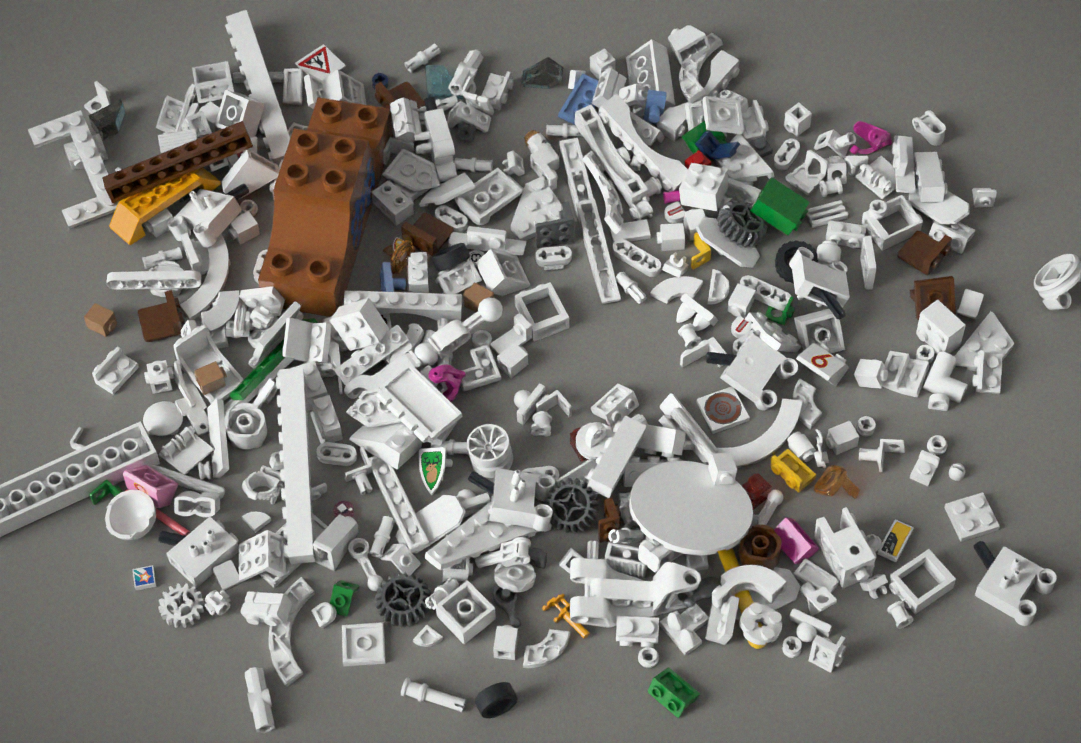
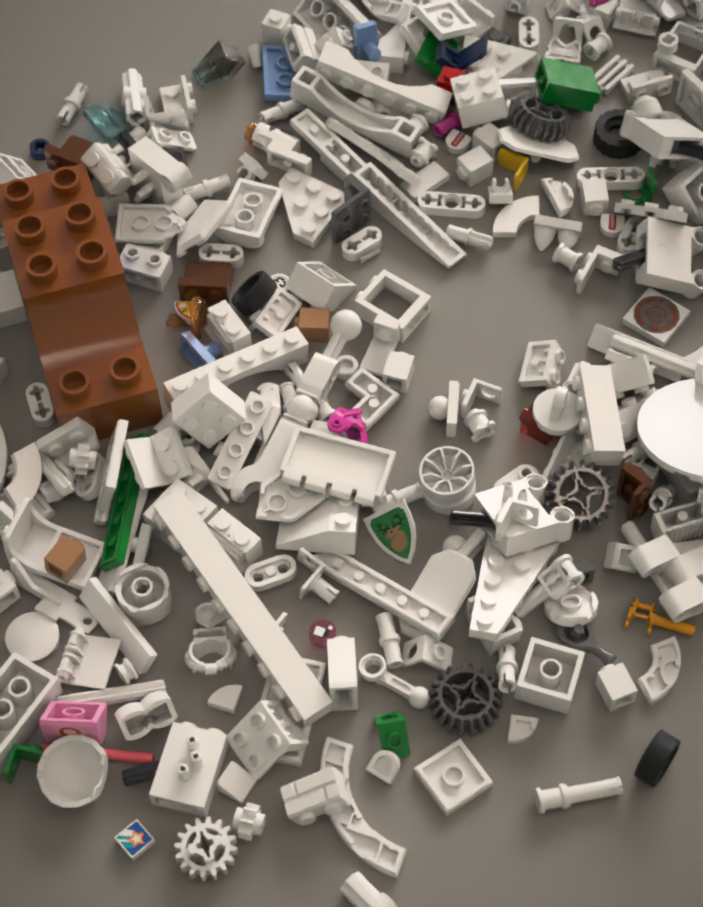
camera: 30 degrees left, 0 degrees up
white bracket [448,226,526,255] -> none
none -> white bracket [494,498,540,542]

